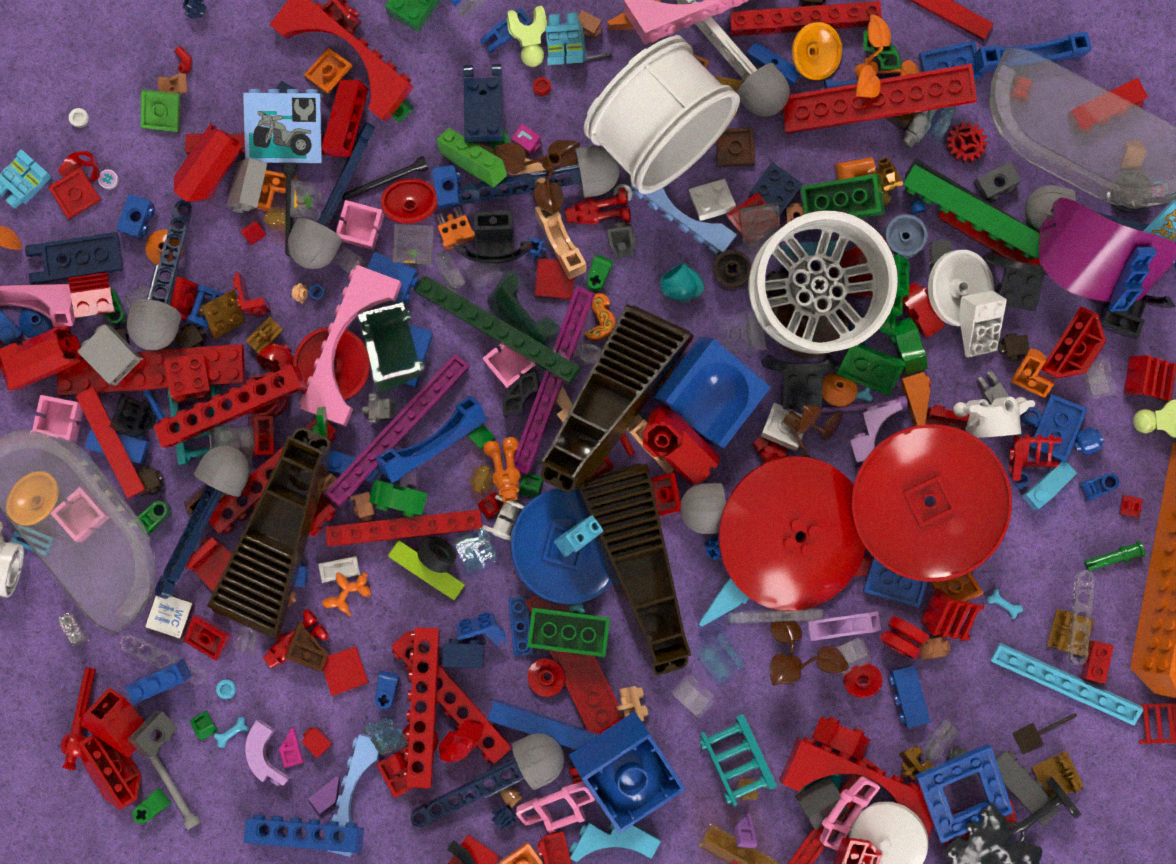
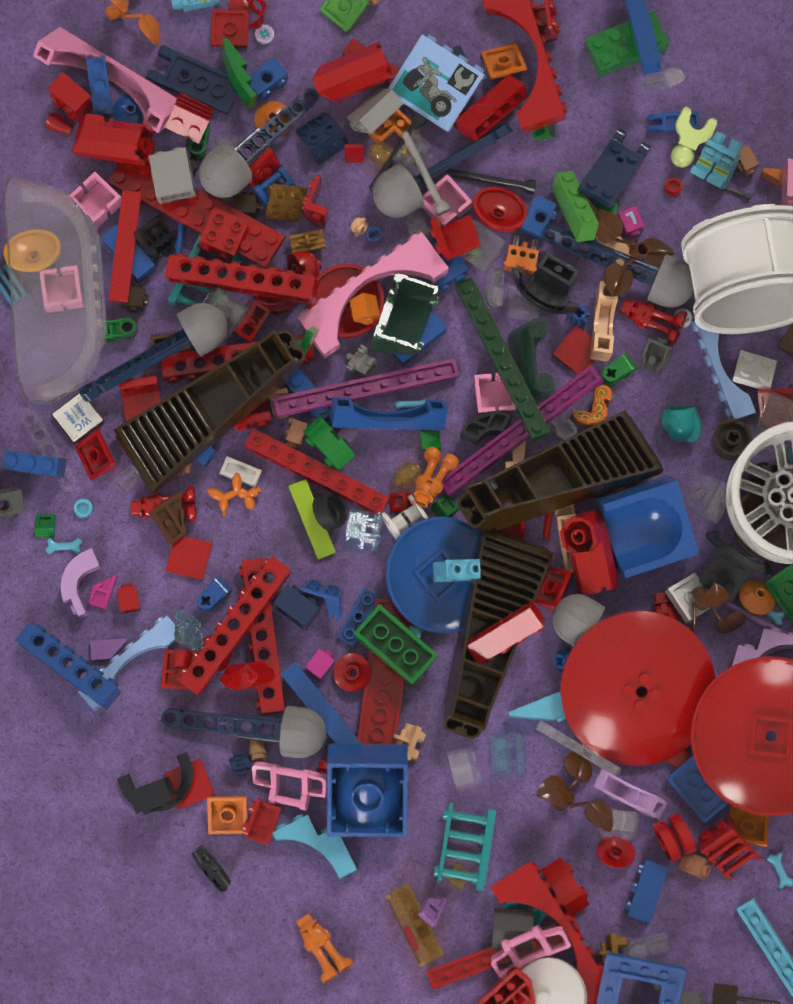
camera: 35 degrees right, 5 degrees down
none -> green slope [221,38,257,109]
none -> dark blue bracket [296,112,349,165]
none -> dark pink brick [305,649,335,681]
none -> orange brick [349,293,380,325]
none -> medium azure piece [393,399,426,410]
none -> light grey piece [402,131,451,216]
none -> red bracket [430,216,481,261]
none -> brick [467,601,545,664]

